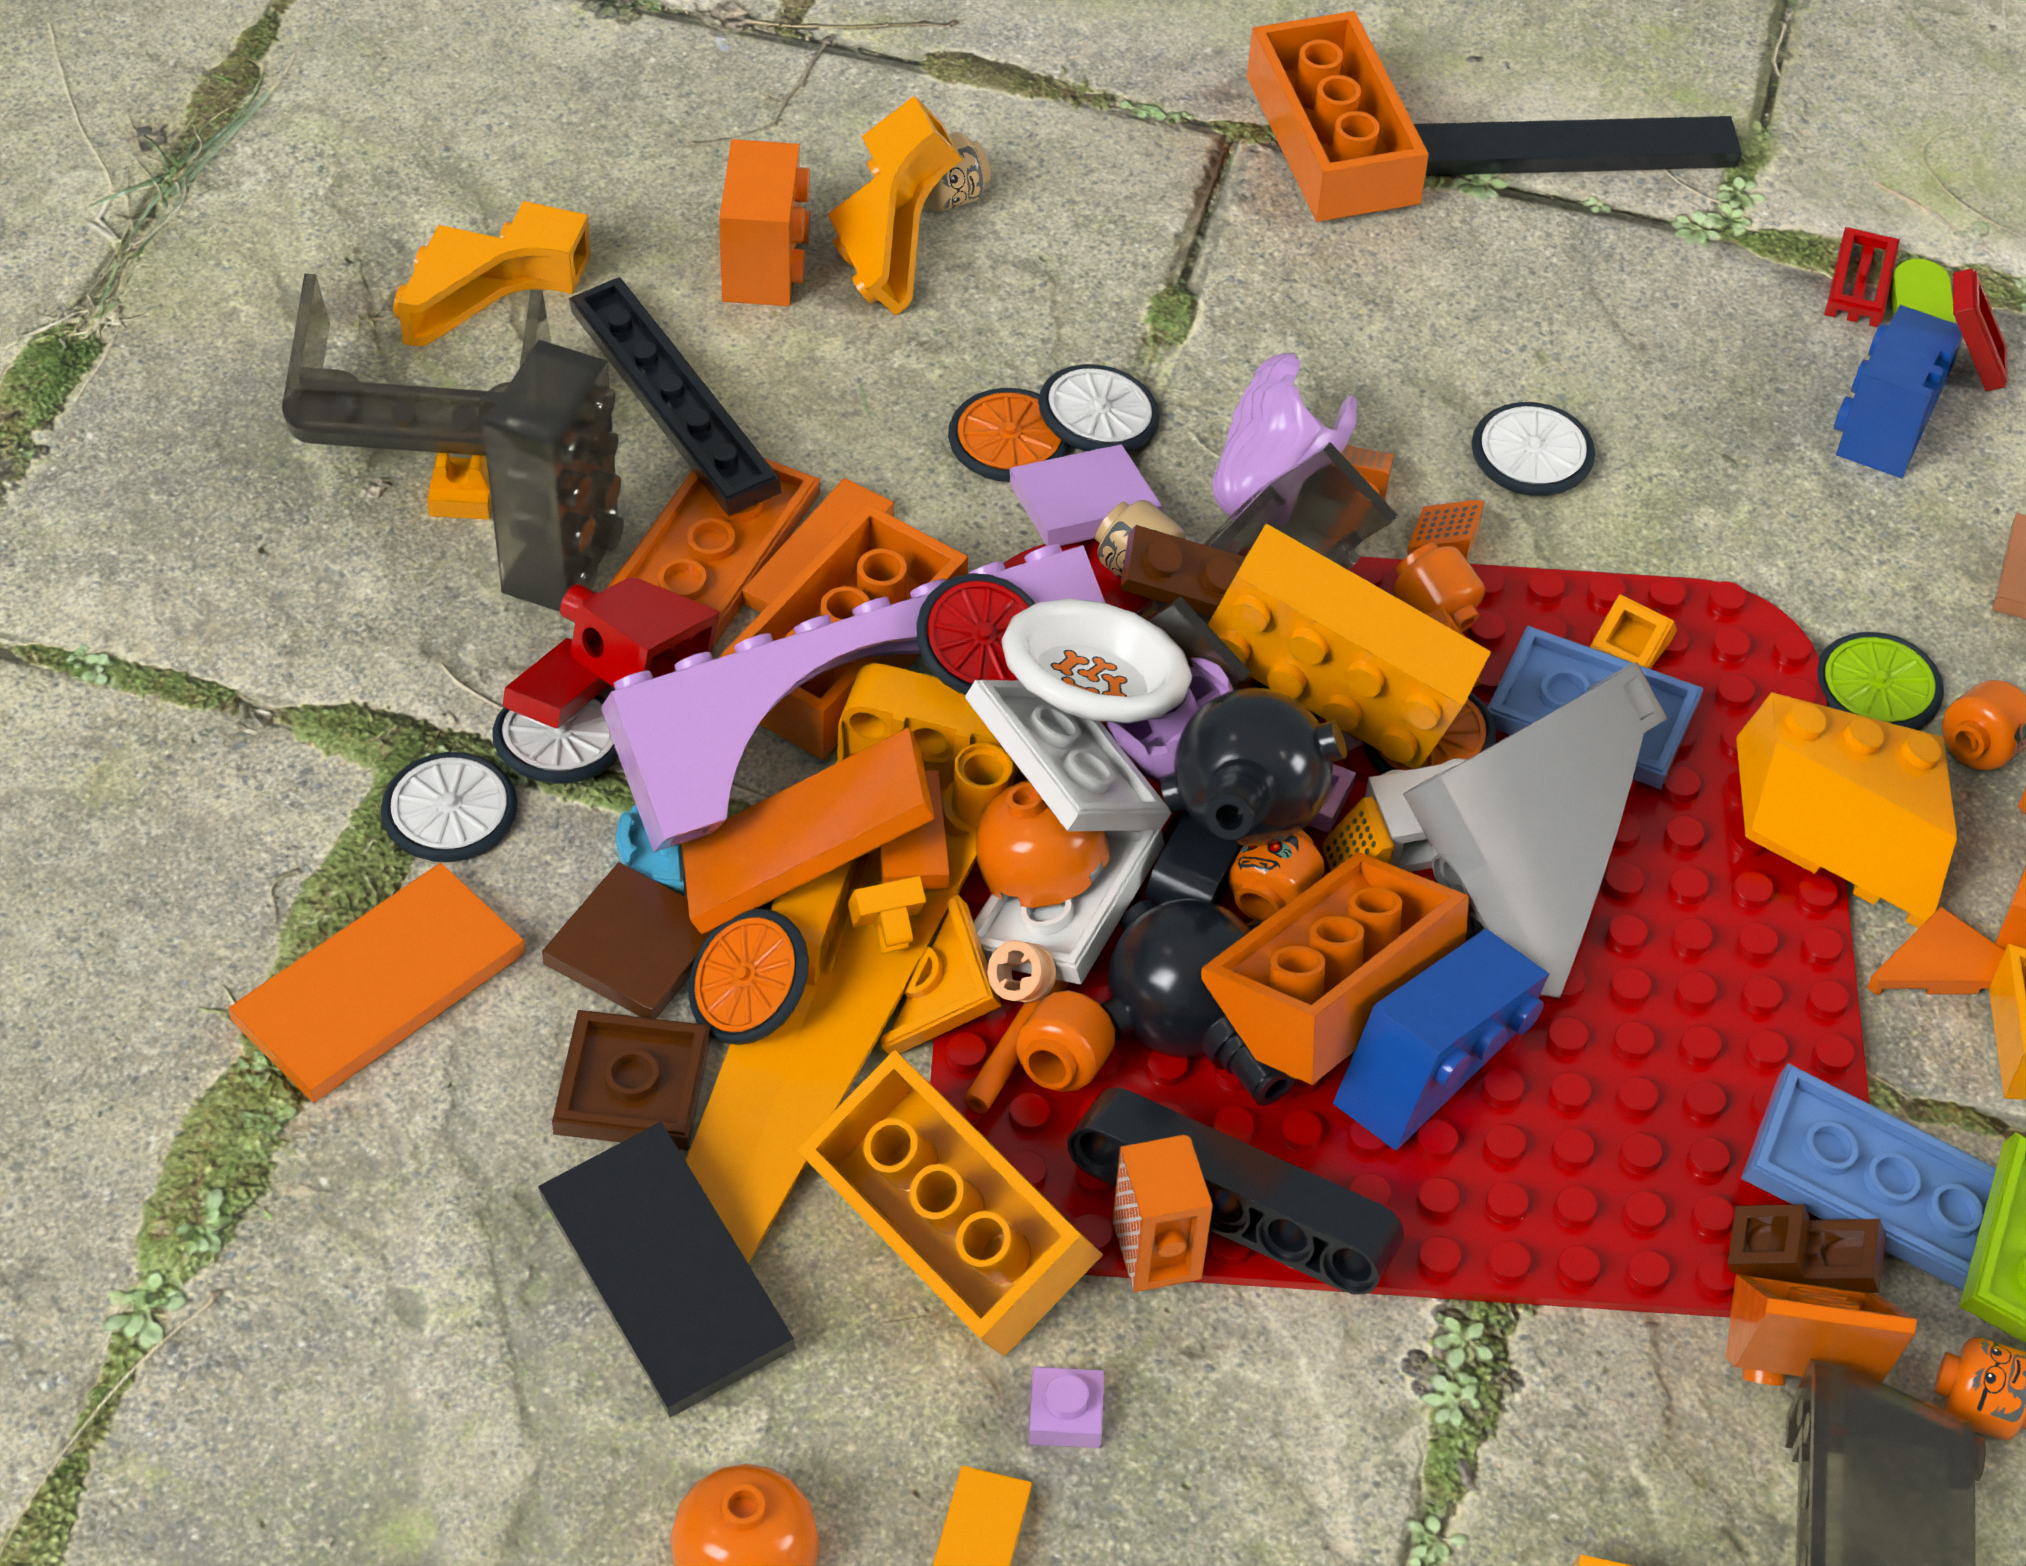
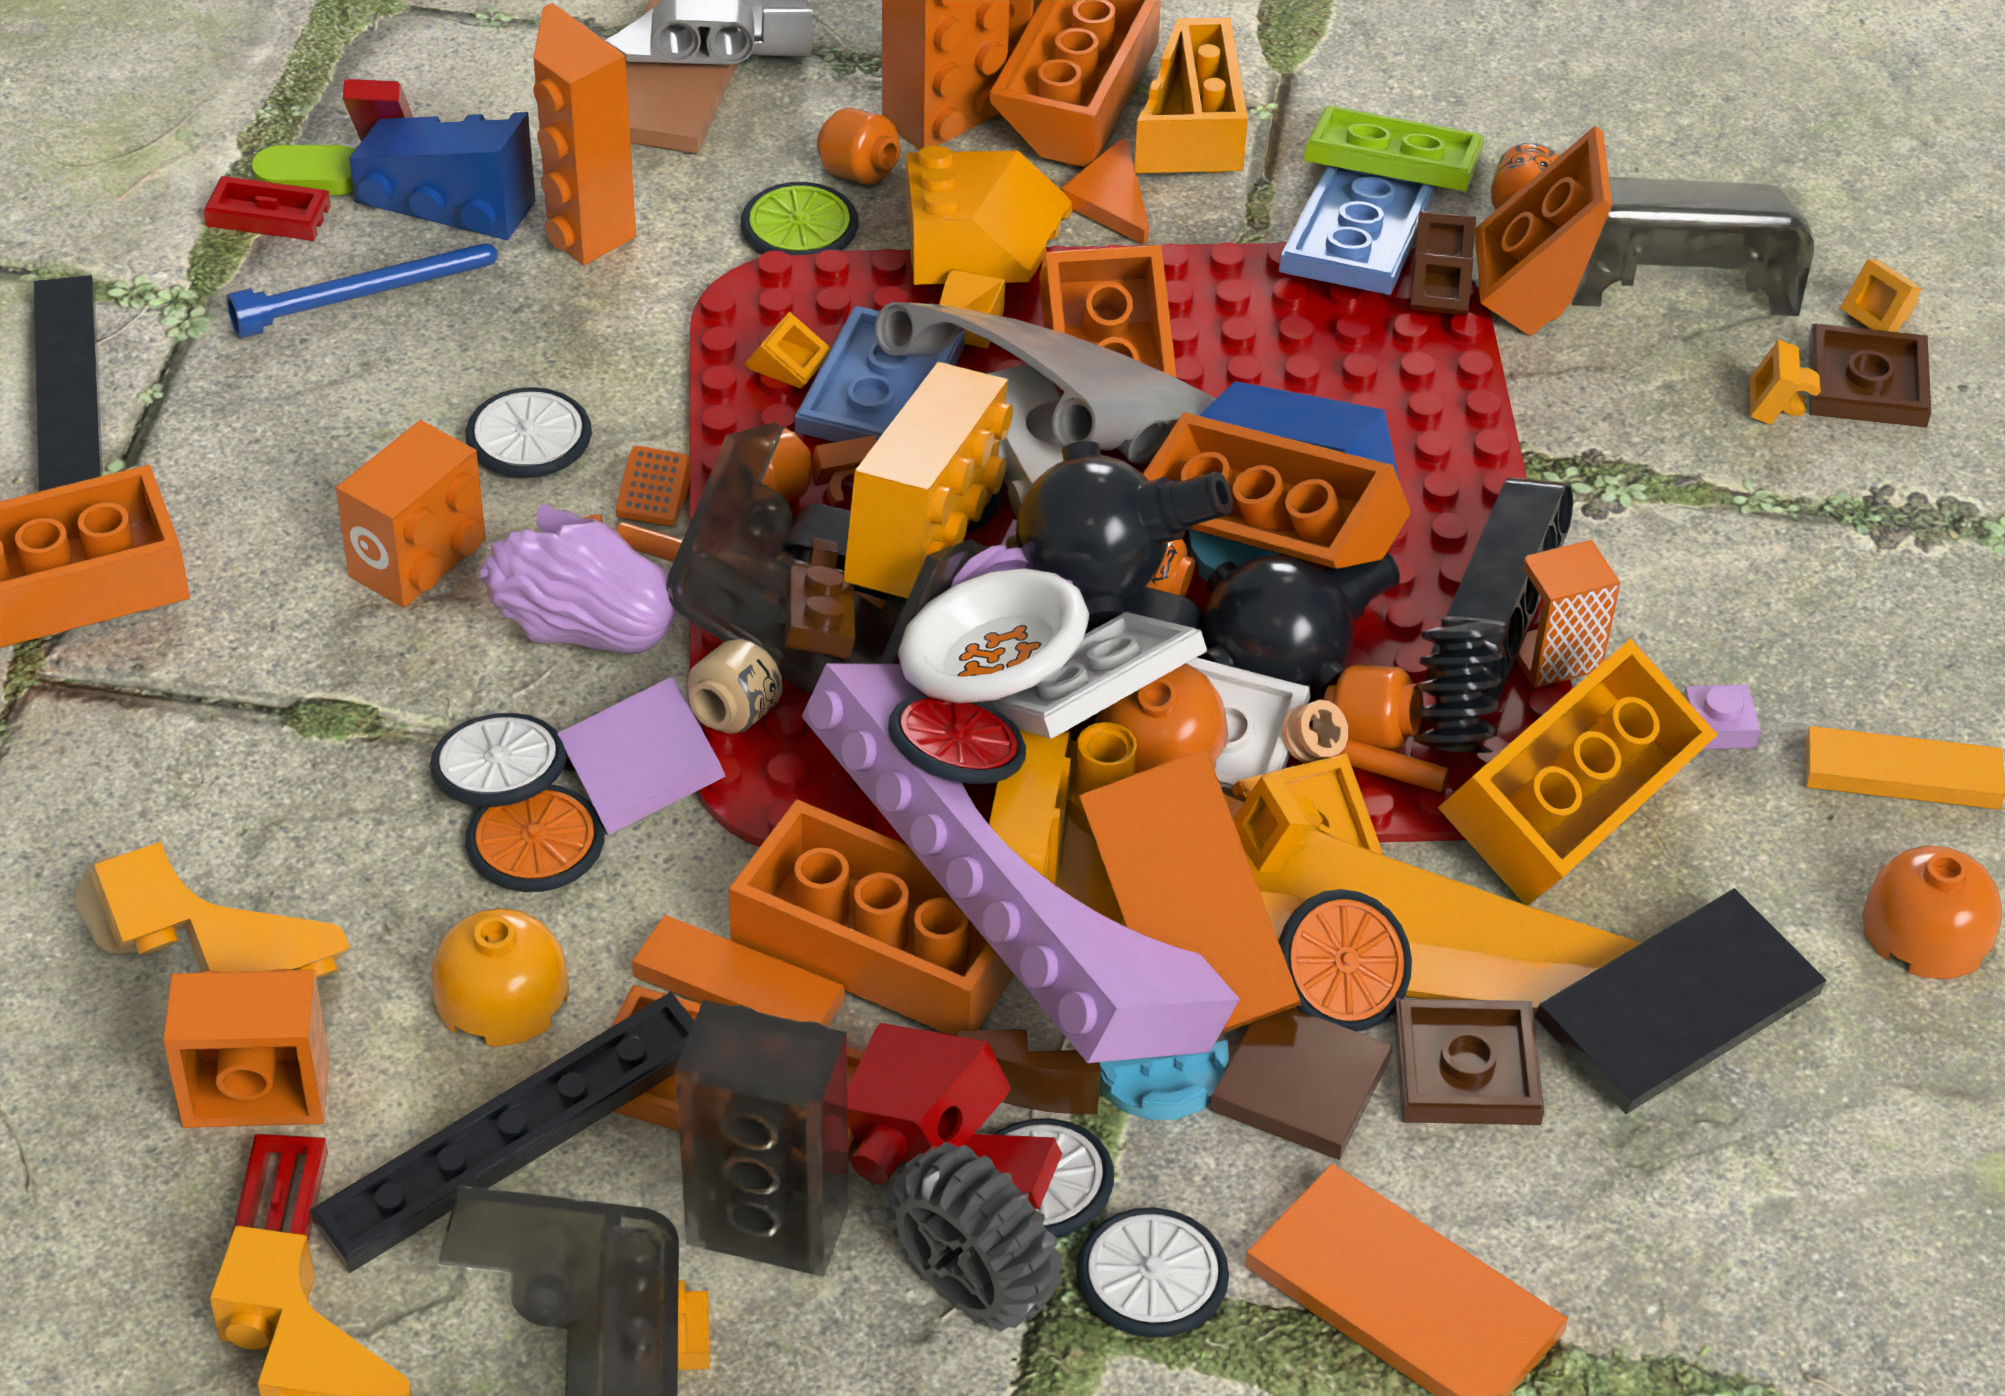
camera: 95 degrees left, 5 degrees down
none -> blue piece [226,243,498,339]
none -> red tile [230,1134,328,1243]
none -> orange brick [336,419,486,608]
none -> light orange cylinder [431,908,569,1047]
none -> orange slope [533,3,636,266]
none -> dark grey gear [886,1142,1063,1332]
none -> light orange slope [939,269,1005,349]
none -> orange slope [1039,245,1177,397]
none -> black piece [1414,616,1505,753]

